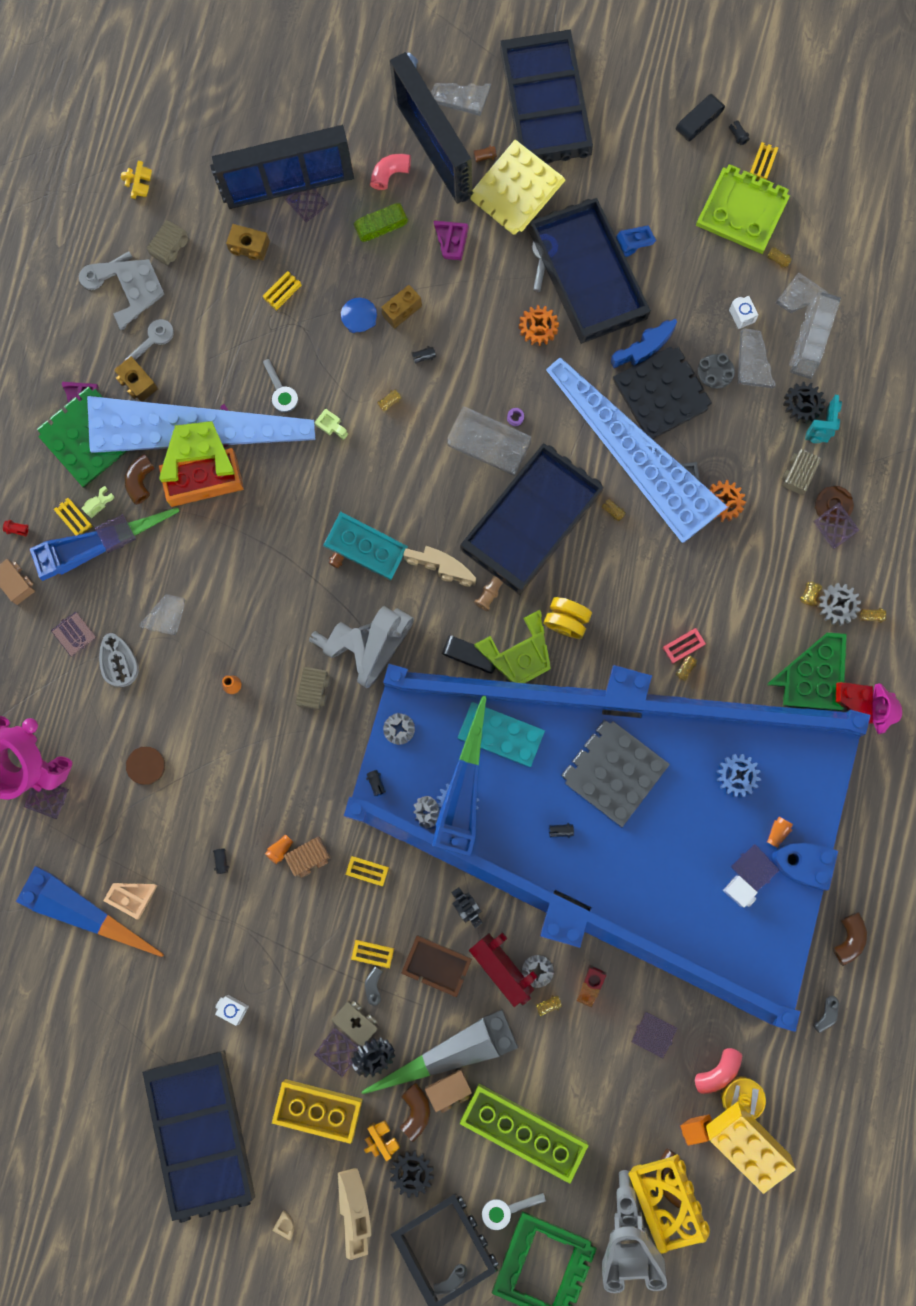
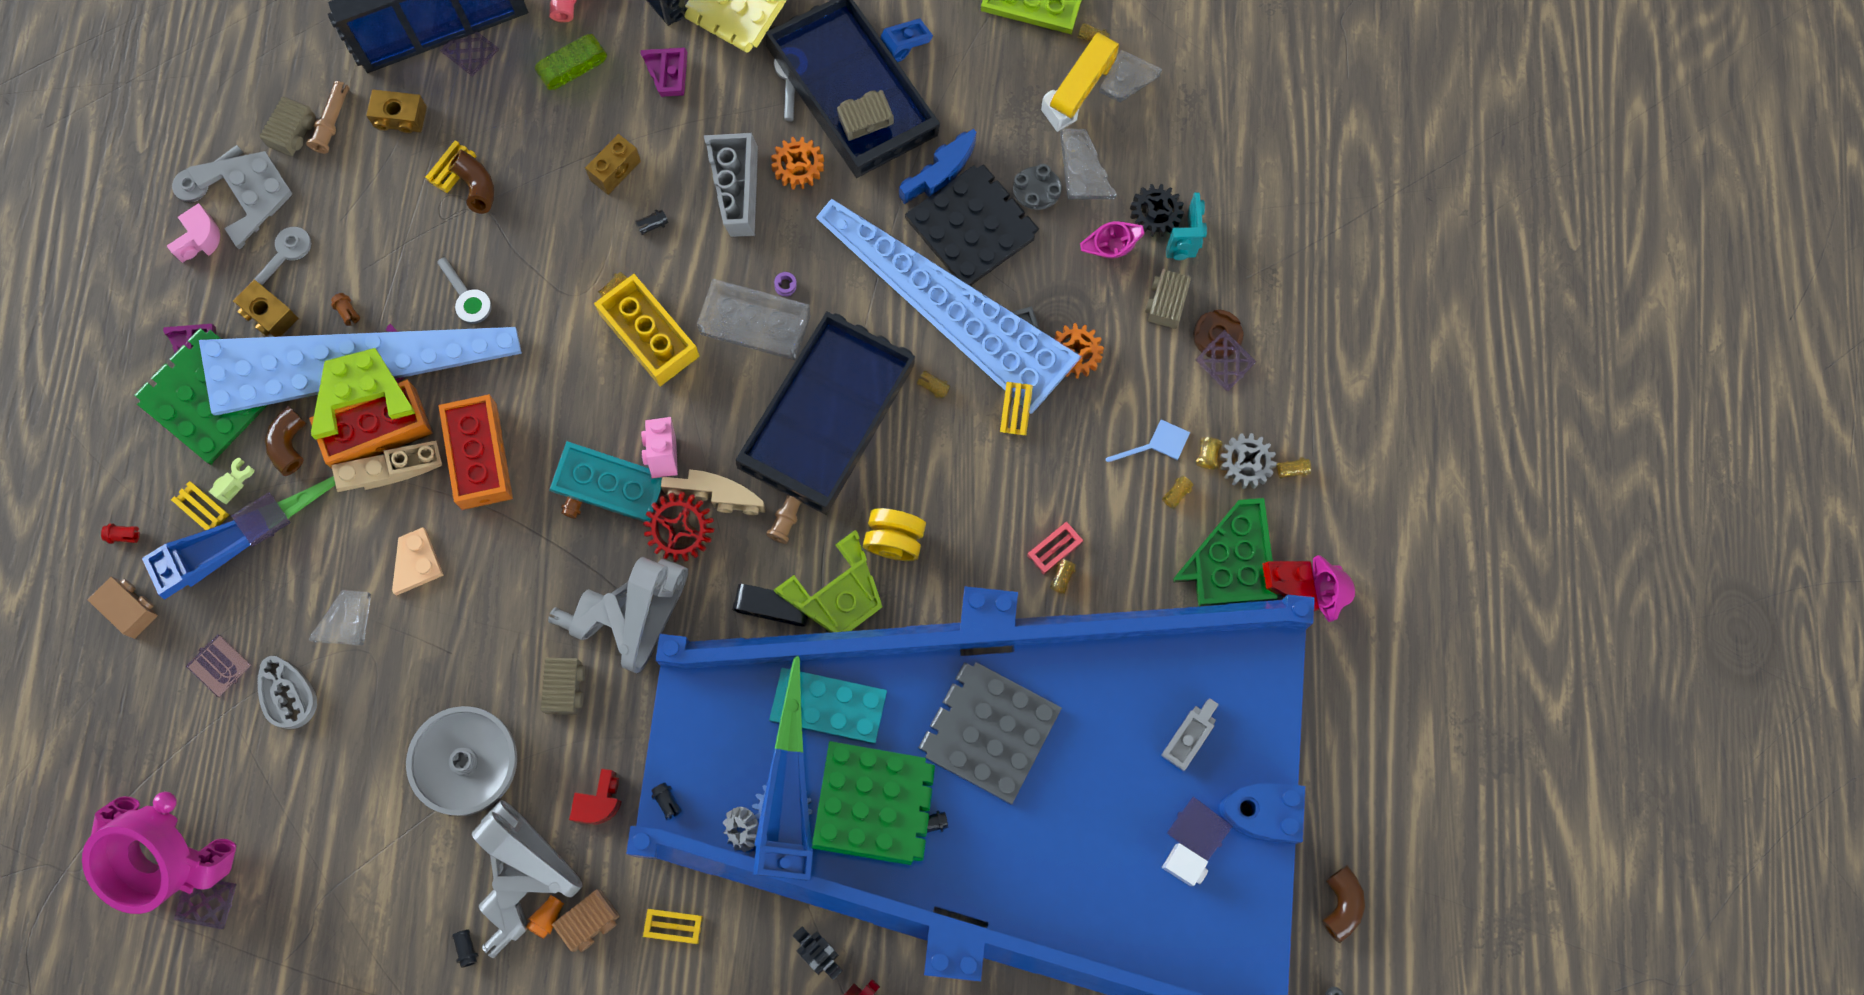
camera: 20 degrees left, 5 degrees down
yellow hips [121,161,152,199] -> none
reddish brown tile [126,747,165,785] -> none
orange cone [222,675,242,694] -> none
yellowish green plate [314,409,348,440] -> none
blue dish [341,297,377,333] -> none
light grey gear [383,713,415,745] -> none
medium blue gear [716,754,761,797] -> none
orange cone [767,817,793,848] -> none
clear brick [789,291,841,379] -> none
none -> bright pink brick [167,203,220,263]
none -> medium nougat pin [306,81,350,154]
none -> dark orange pin [331,293,360,326]
none -> tan slope [331,441,442,492]
none -> light nougat wing [392,527,444,596]
none -> light grey dish [406,706,517,816]
none -> brick [438,394,513,510]
none -> reddish brown cylinder [448,149,494,214]
none -> light grey connector [472,800,583,958]
none -> red brick [569,769,622,825]
none -> yellow brick [594,274,700,387]
none -> bright pink brick [641,417,678,479]
none -> red gear [643,492,715,562]
none -> light grey wedge [704,133,758,237]
none -> green hinge [811,741,935,865]
none -> dark tan brick [837,90,894,141]
none -> yellow tile [1000,382,1033,435]
none -> yellow beam [1050,32,1119,118]
none -> dark pink hat [1080,221,1145,259]
none -> light blue piece [1106,419,1190,462]
none -> light grey hinge [1161,698,1219,771]
none -> clear yellow pin [1162,476,1194,509]

